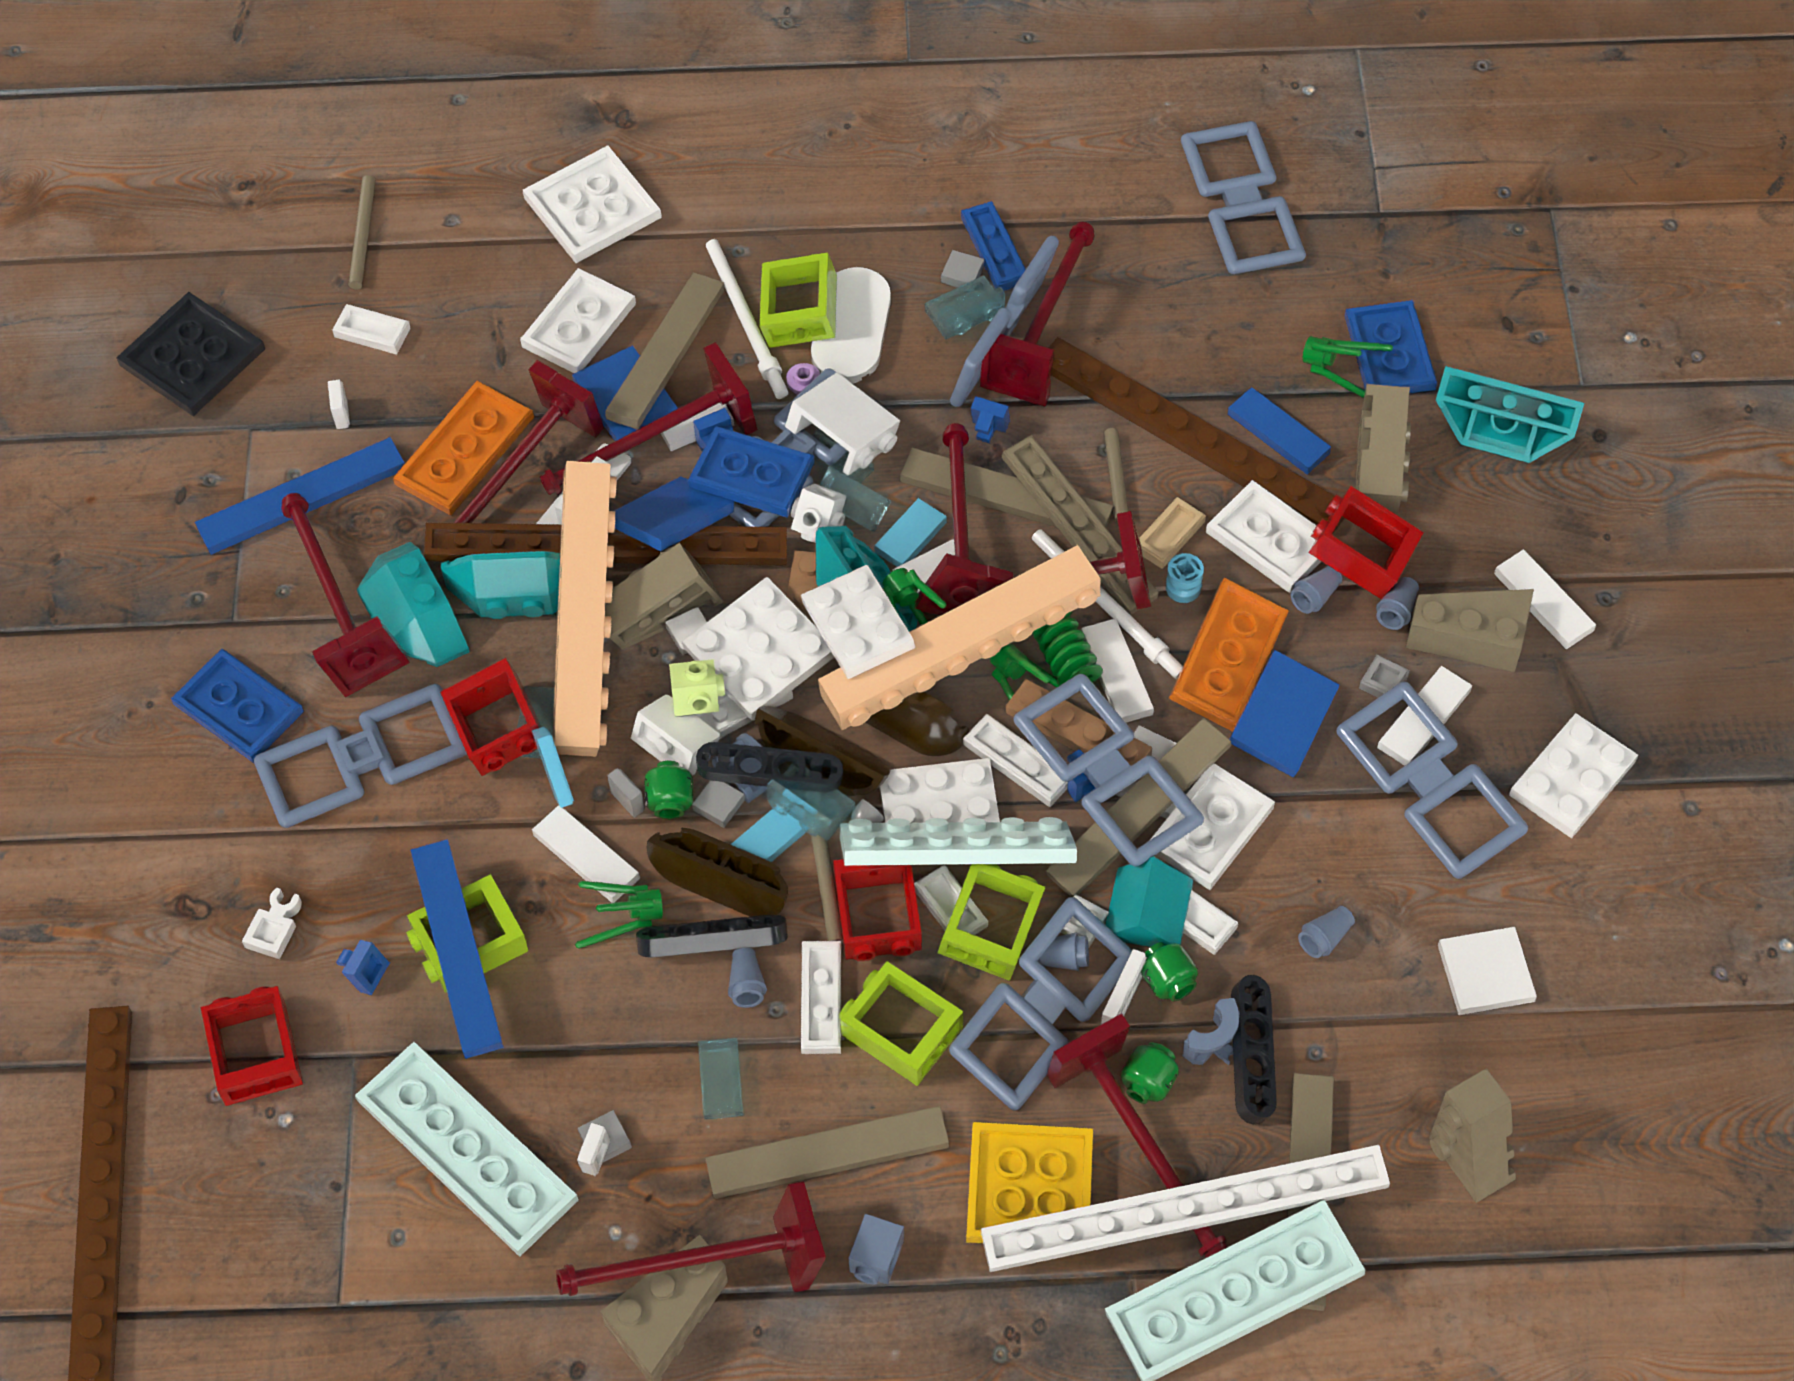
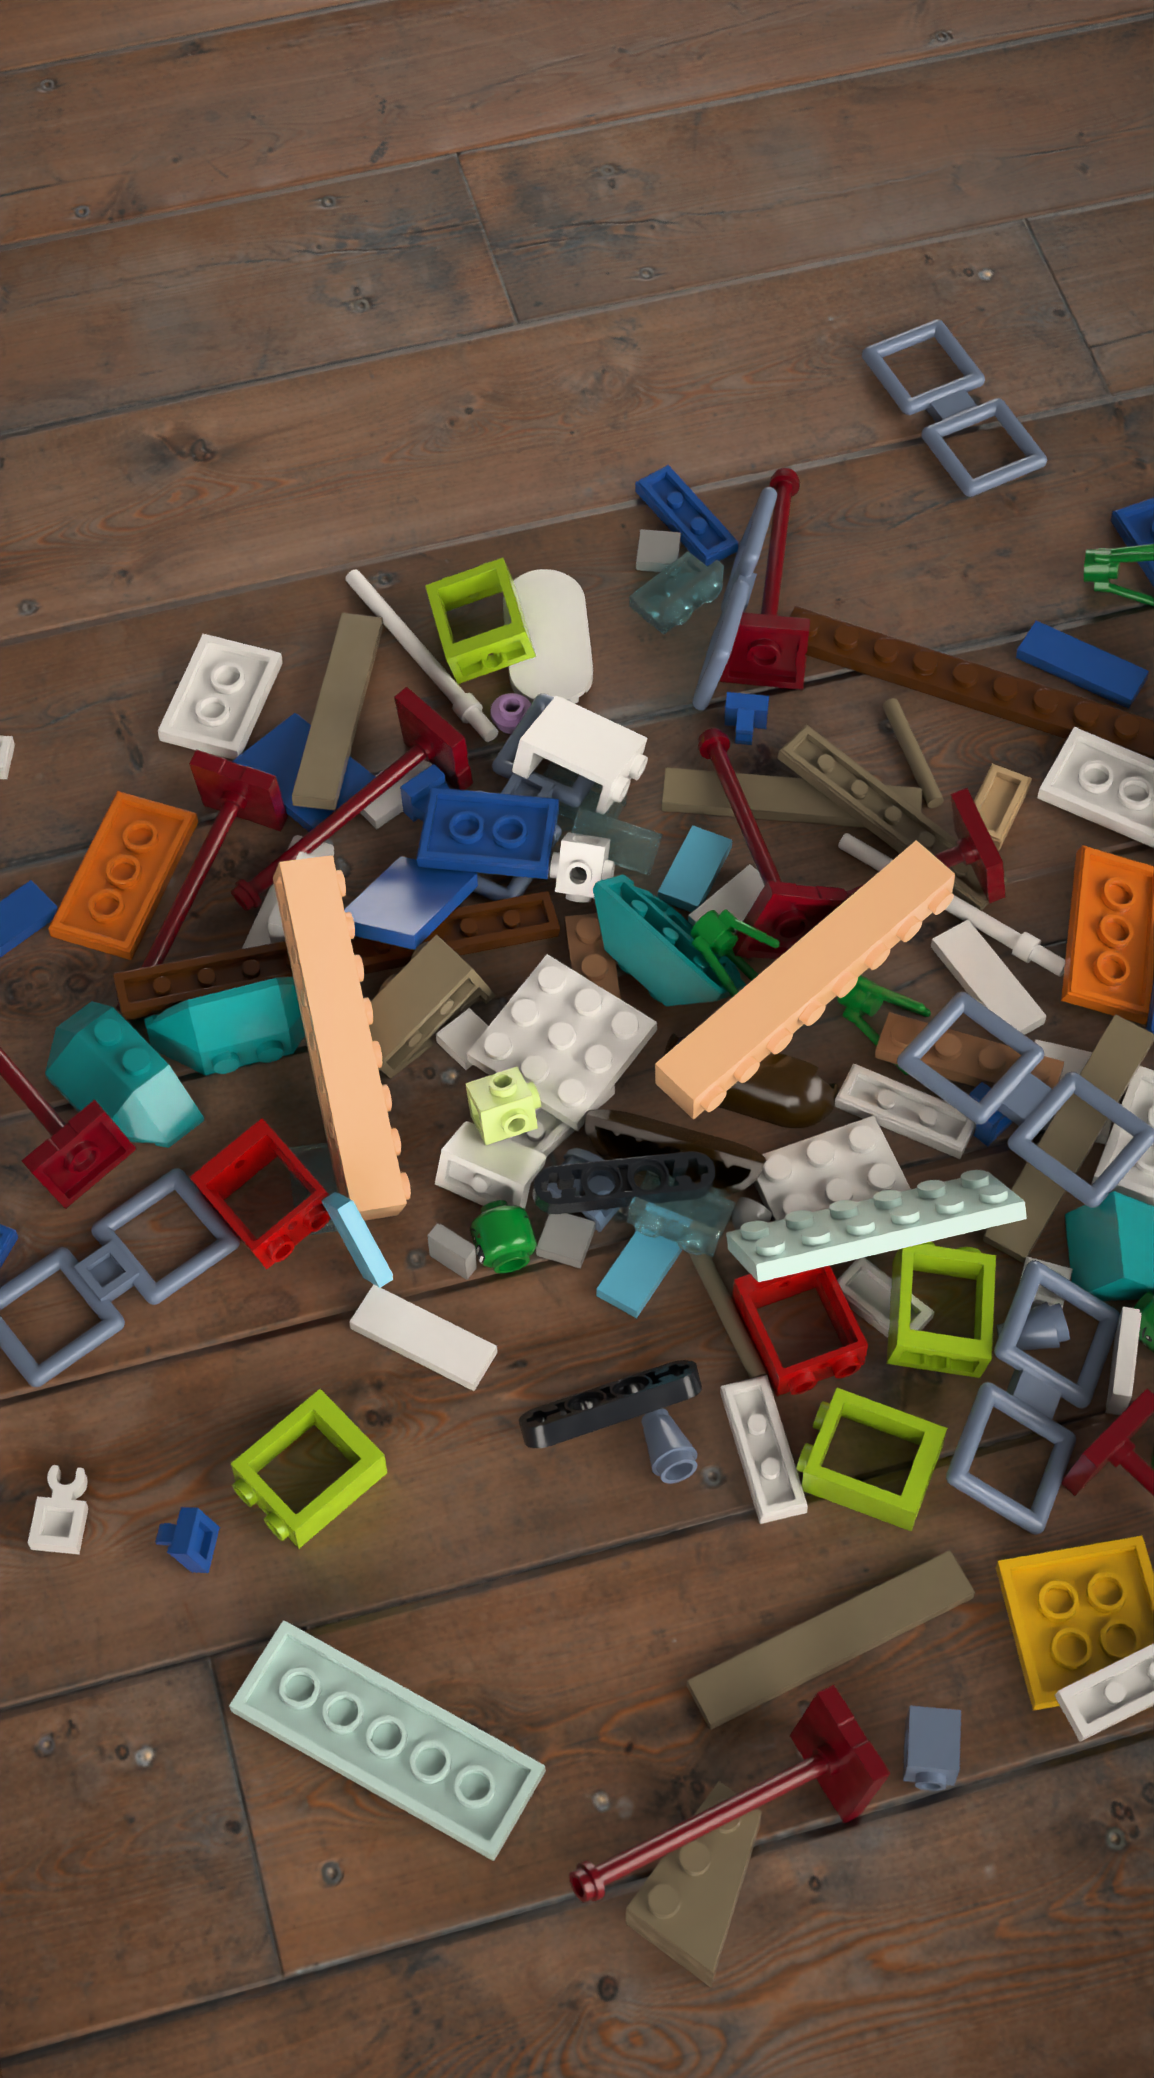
camera: 15 degrees left, 0 degrees up
red window [200,986,303,1106] -> none
blue tile [411,839,504,1059] -> none
white plate [523,146,662,263] -> none
green plant [575,881,663,949] -> none
light grey tile [577,1110,632,1163] -> none
white tile [577,1123,610,1176] -> none
dark brown brick [647,828,788,917] -> none
clear light blue tile [698,1038,744,1120] -> none
white plate [801,565,915,679] -> none
green piece [1032,611,1103,686] -> none
medium azure wheel [1166,553,1204,603] -> none

